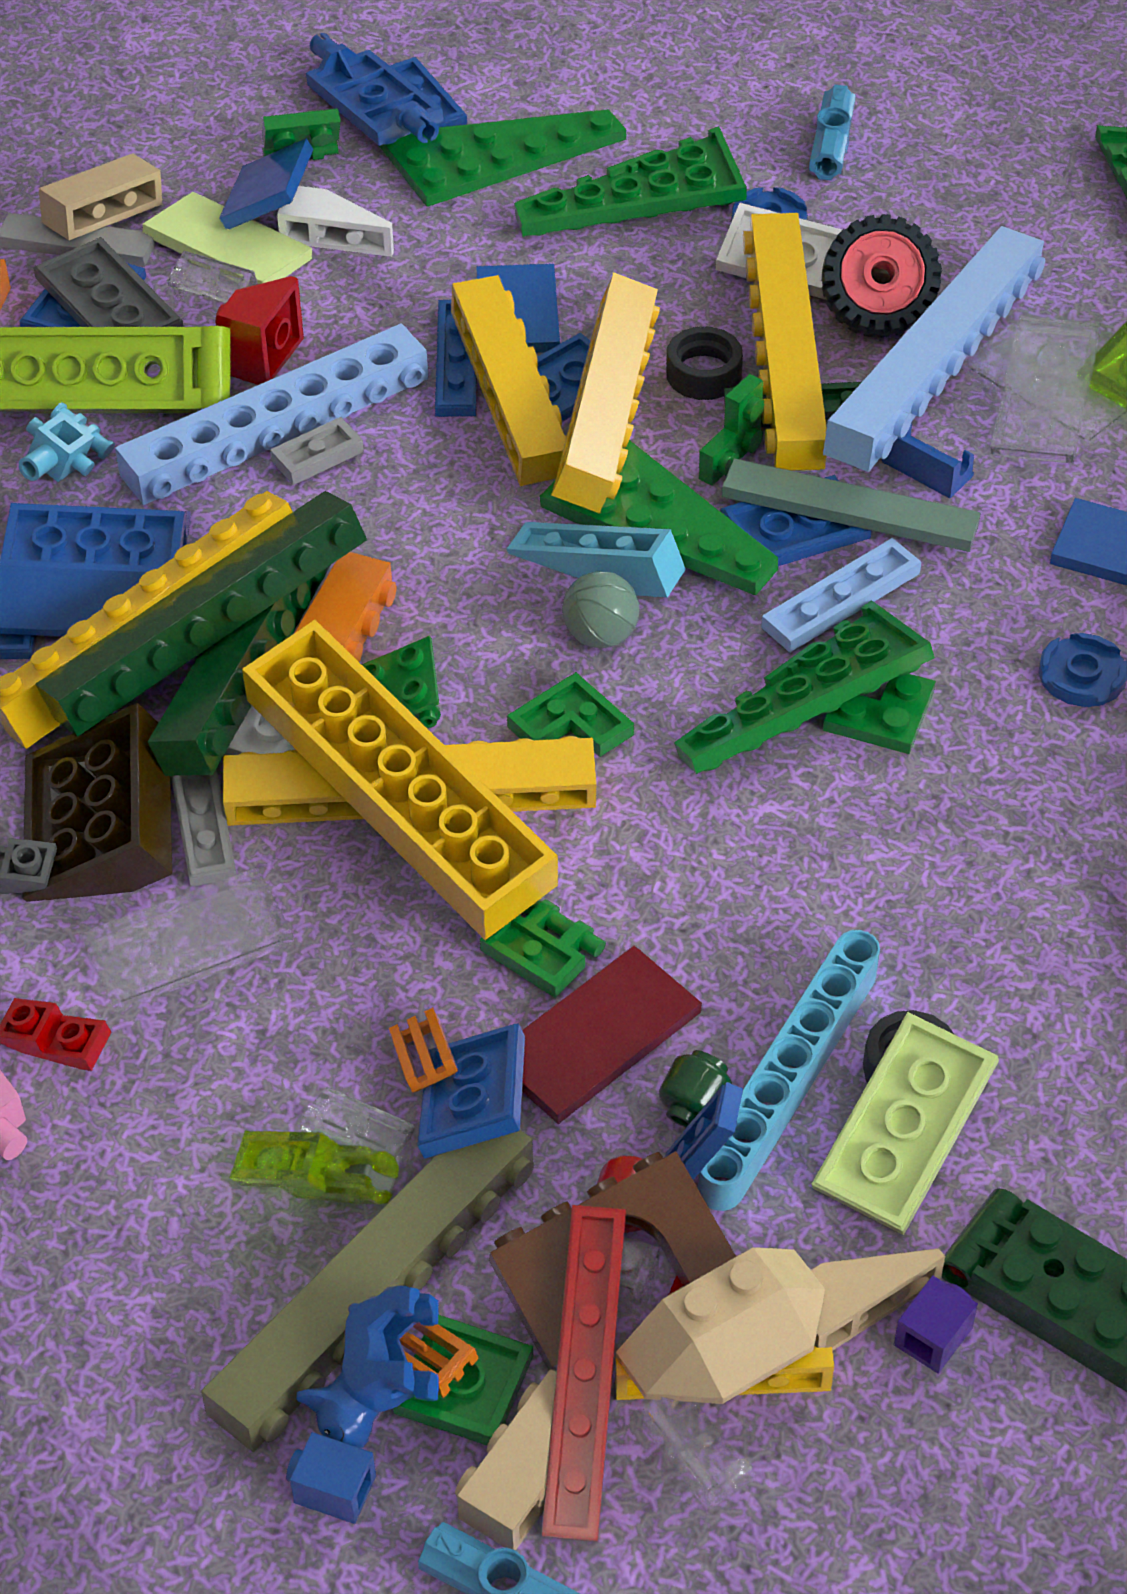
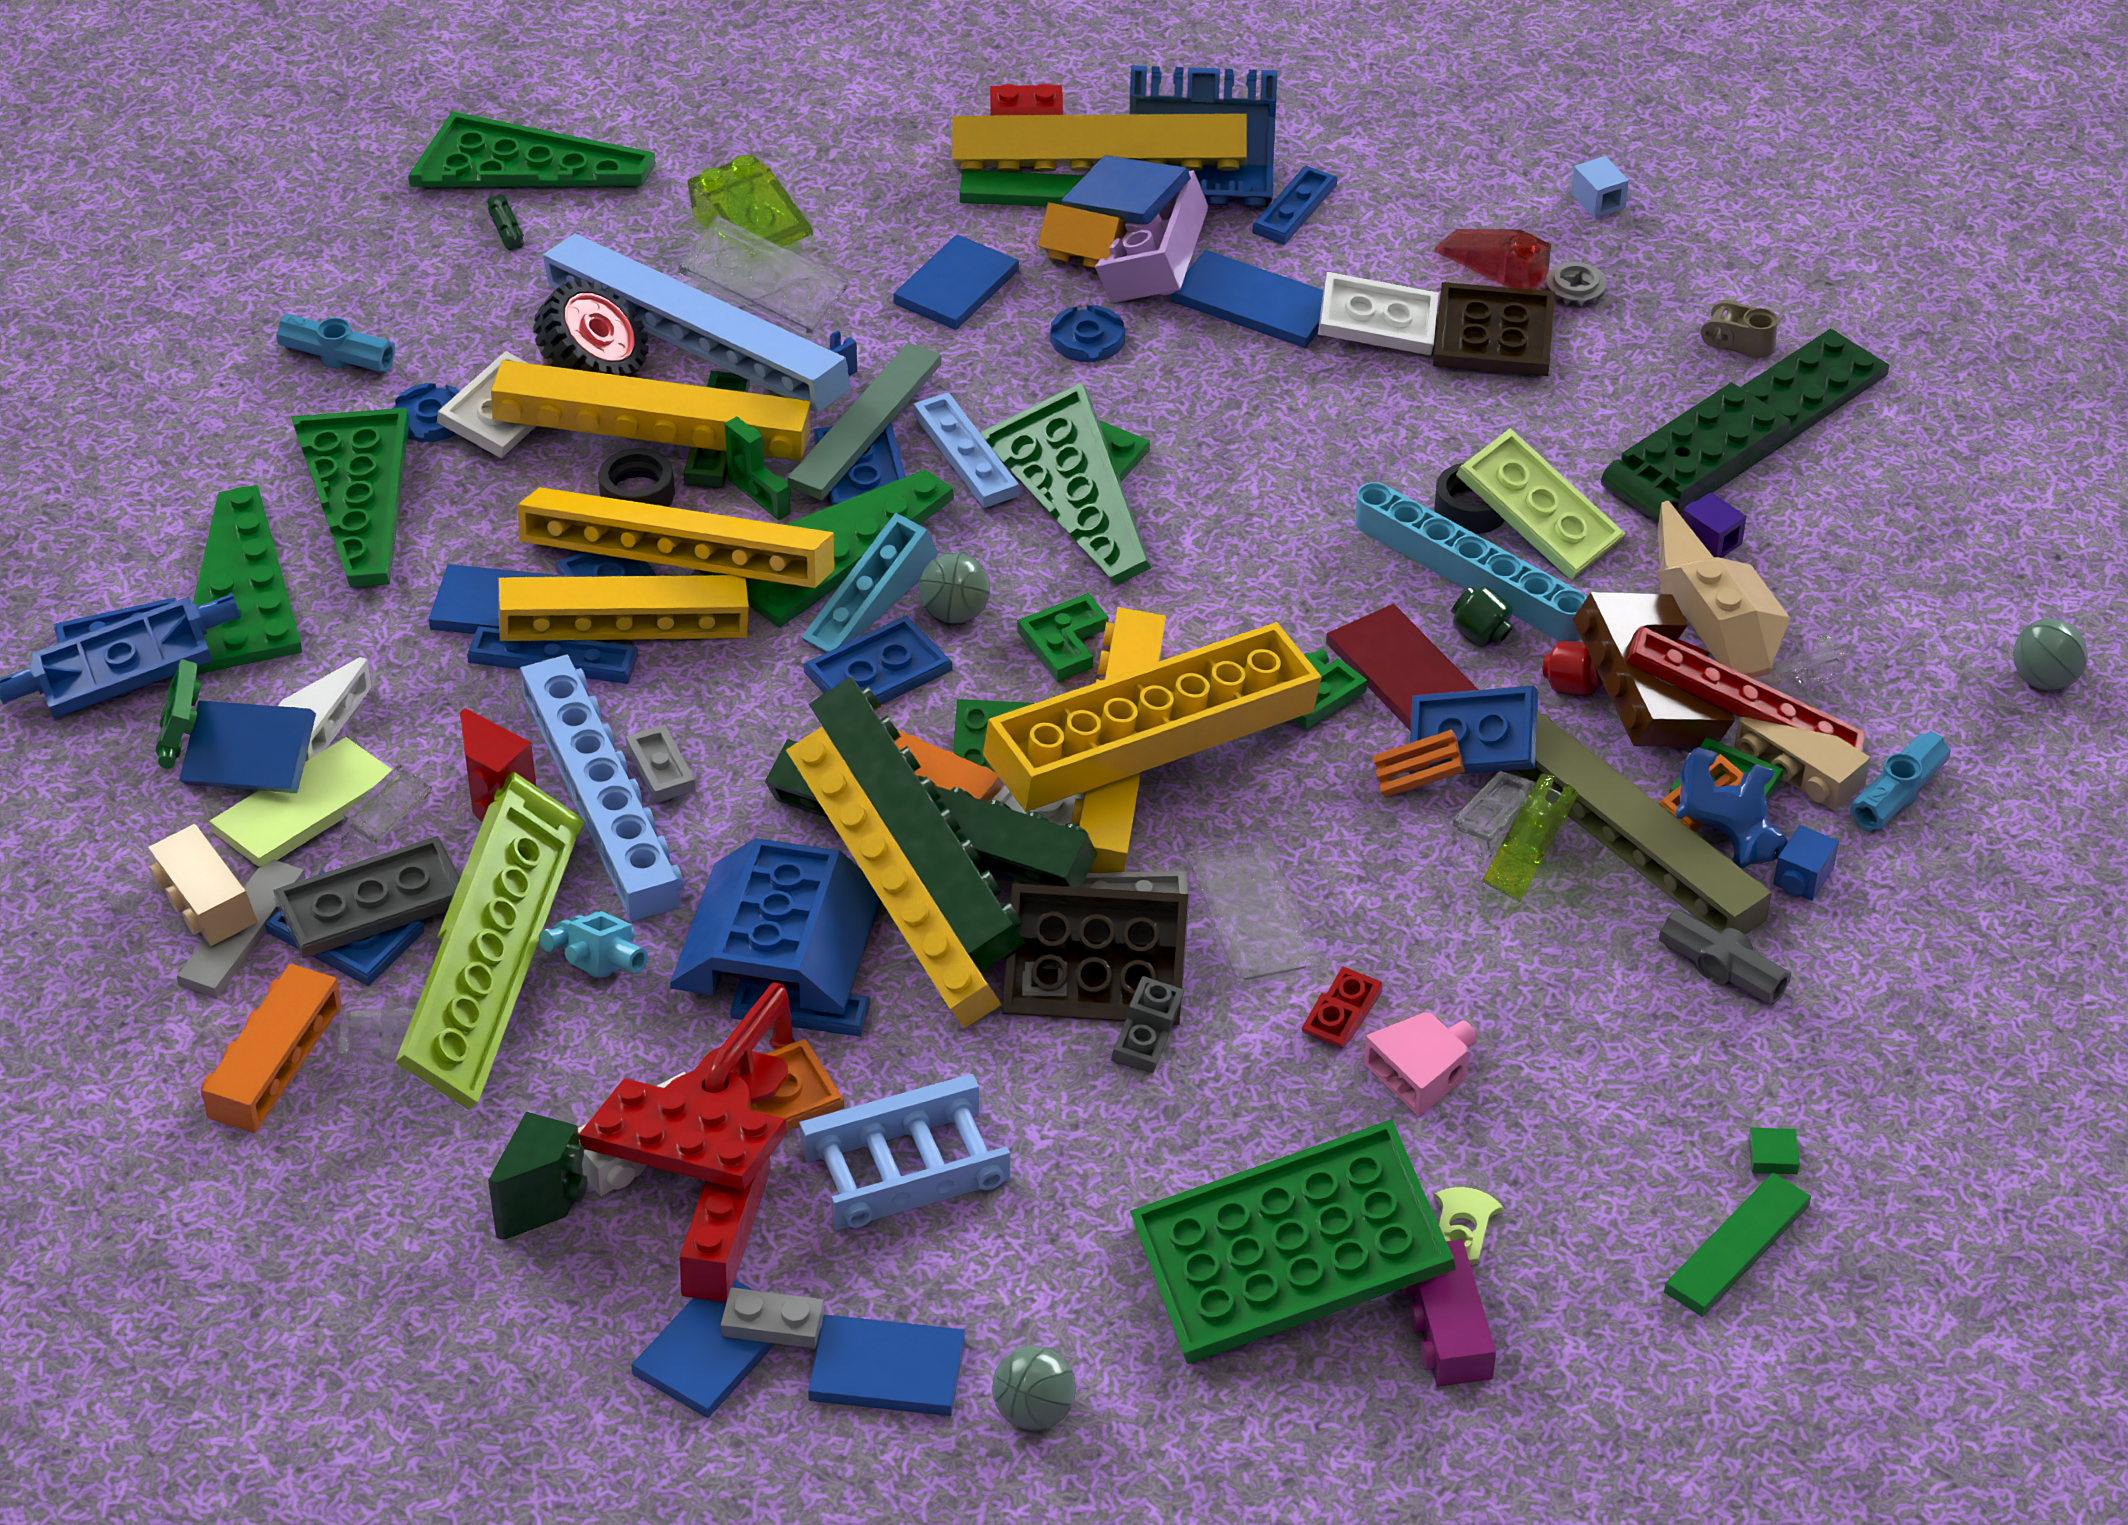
camera: 80 degrees left, 5 degrees down
blue tile [665,1082,743,1180] -> none
none -> dark green axle [487,194,524,250]
none -> blue tile [803,615,952,705]
none -> dark grey piece [1659,908,1791,1005]

